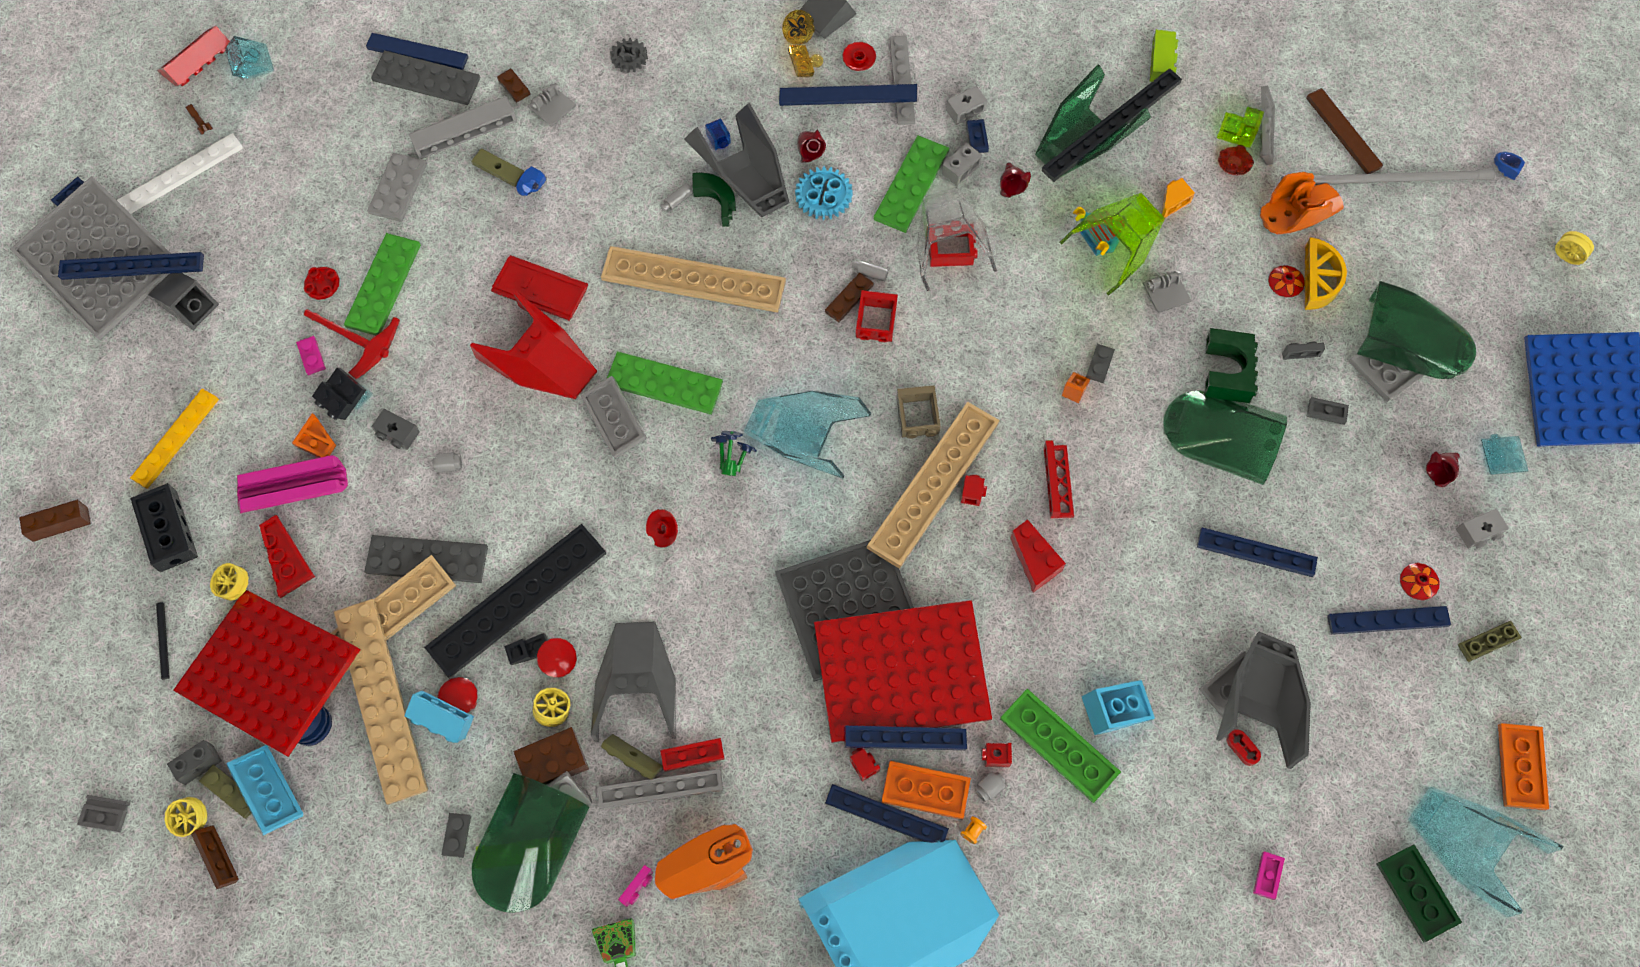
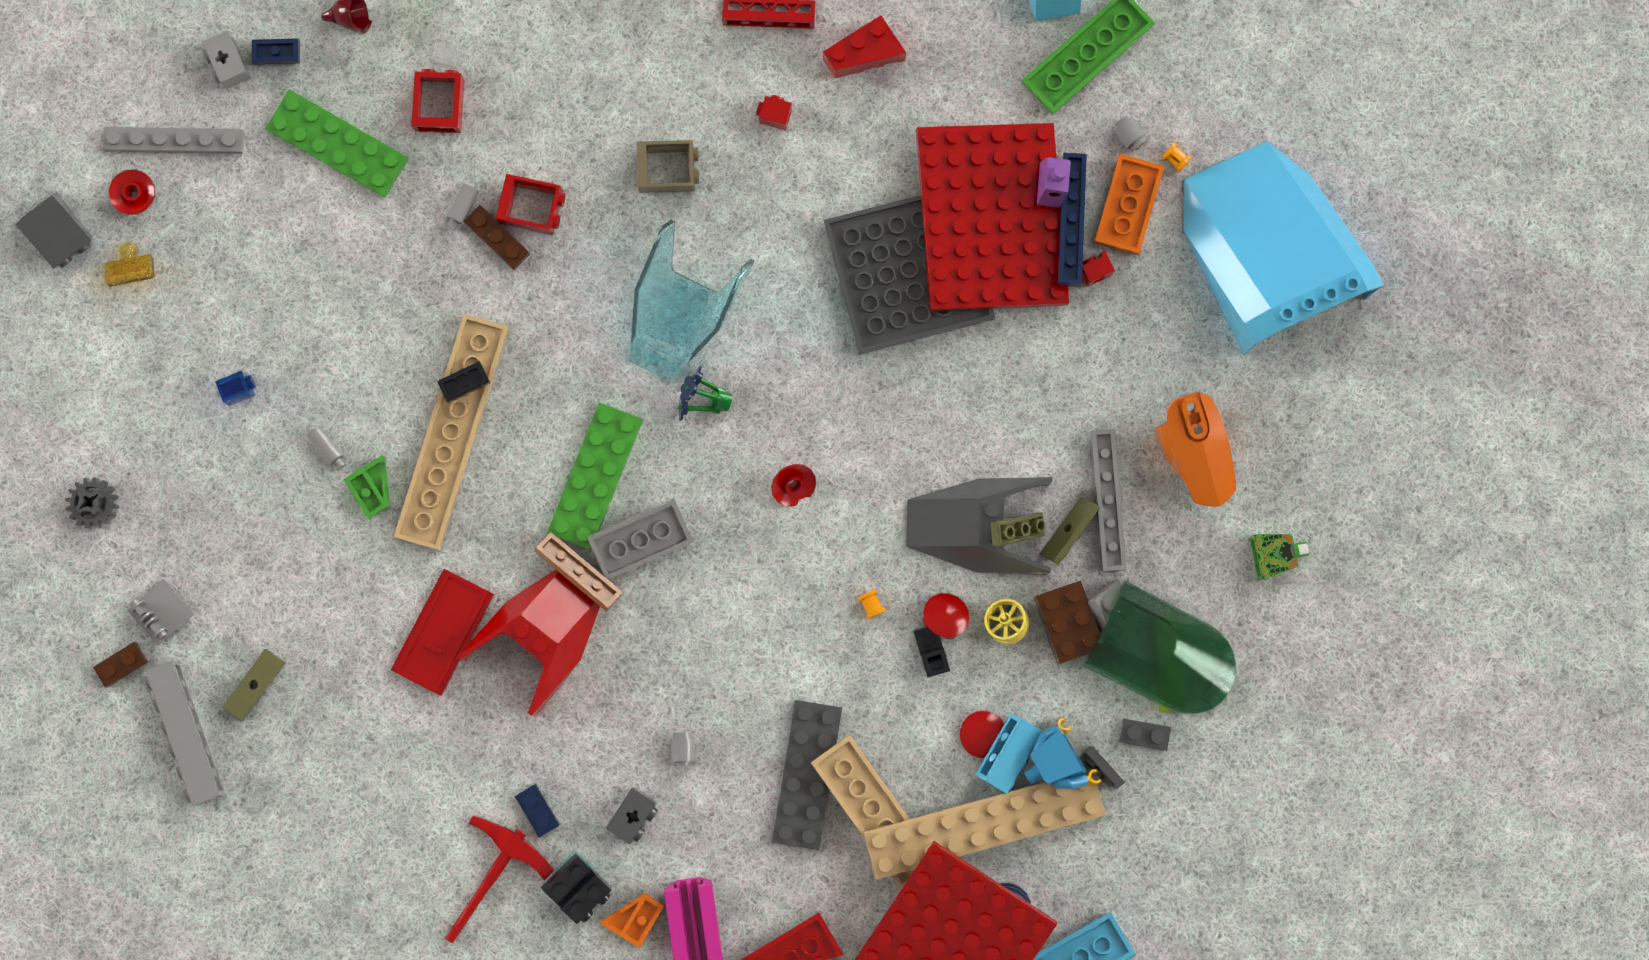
camera: 85 degrees left, 15 degrees up
dark pink plate [296,336,326,375] -> none
red dish [304,267,340,300] -> none
bright green plate [344,233,421,336] -> none
dark blue tile [366,33,469,70] -> none
light grey plate [367,153,427,222] -> none
dark grey plate [371,50,480,105] -> none
black plate [424,524,607,679] -> none
blue rock [516,166,546,196] -> none
dark pink plate [618,865,653,907] -> none
red plate [660,738,725,772] -> none
dark grey windscreen [684,103,790,218] -> none
dark green arch [692,172,736,227] -> none
dark blue tile [779,84,918,106] -> none
clear yellow tile [782,10,815,45] -> none
medium azure gear [795,166,853,220] -> none
dark red hat [797,129,826,163] -> none
dark blue tile [825,784,949,843] -> none
tan plate [867,402,1000,569] -> none
clear windscreen [916,187,997,291] -> none
light grey brick [942,143,982,186] -> none
red brick [981,743,1012,767] -> none
none -> bright green wing [343,455,390,520]
none -> black plate [437,361,490,403]
none -> dark blue plate [515,784,560,838]
none -> plate [534,532,623,611]
none -> light orange bush [857,589,886,620]
none -> olive tile [990,512,1046,546]
none -> dark azure torso [1025,718,1101,789]
none -> medium lavender torso [1037,158,1071,208]
none -> dark grey plate [1083,746,1125,789]

